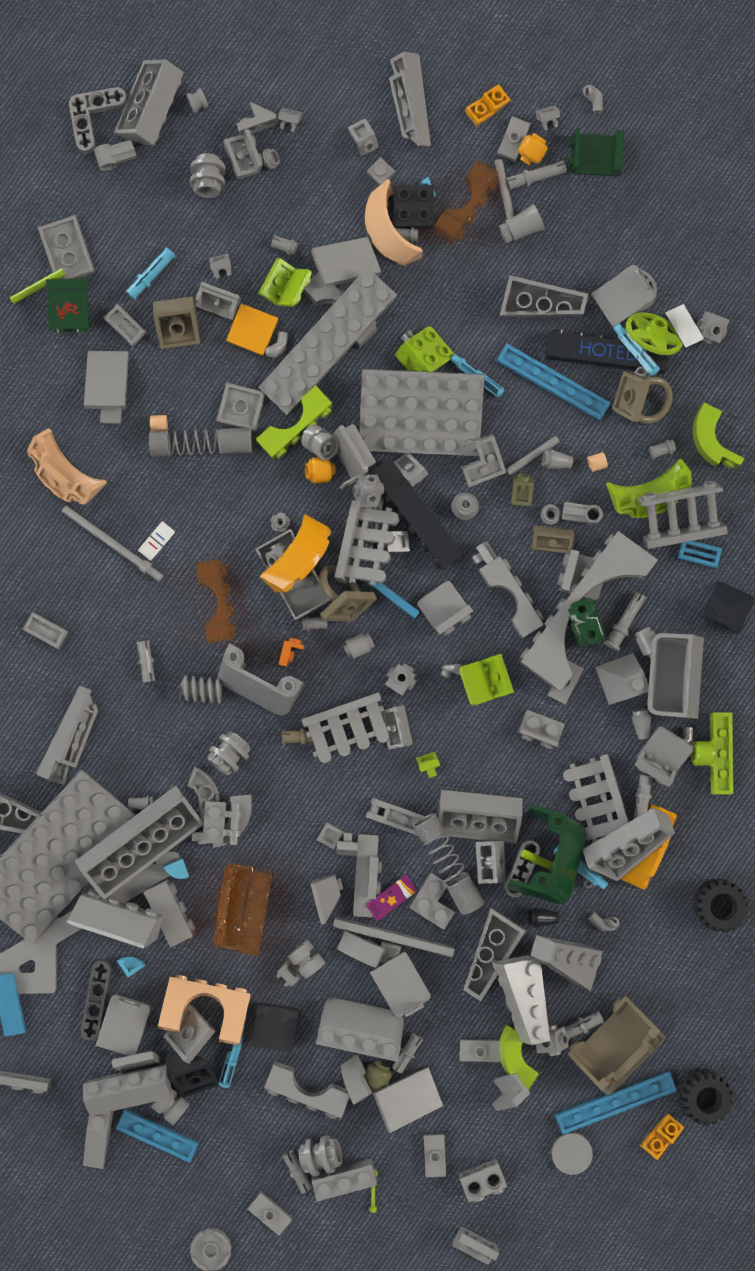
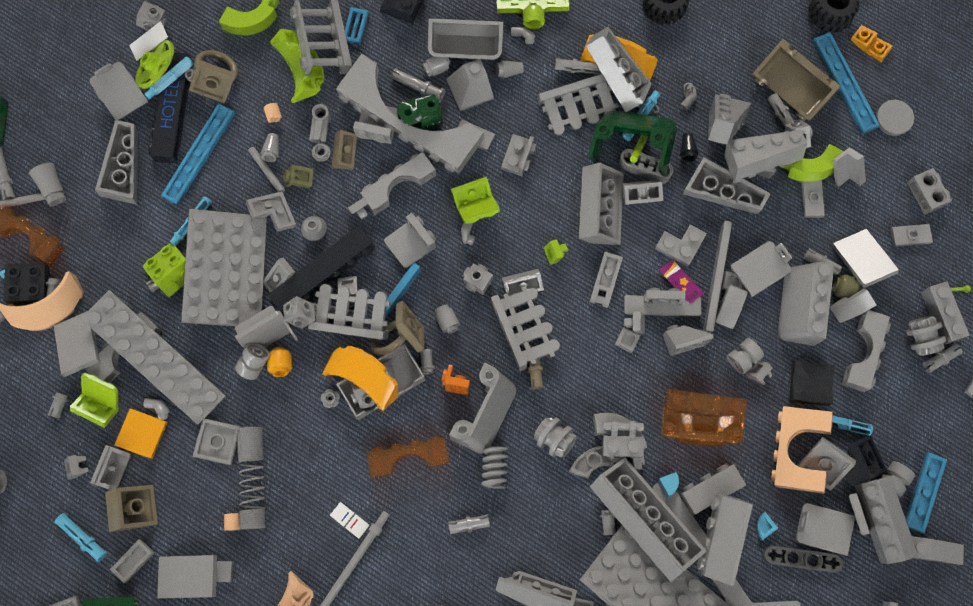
camera: 90 degrees left, 10 degrees down
lime arch [256,385,332,460] -> none
light grey piece [413,813,484,915] -> none
light grey bracket [635,726,693,787] -> none
light grey pin [649,439,676,459] -> none

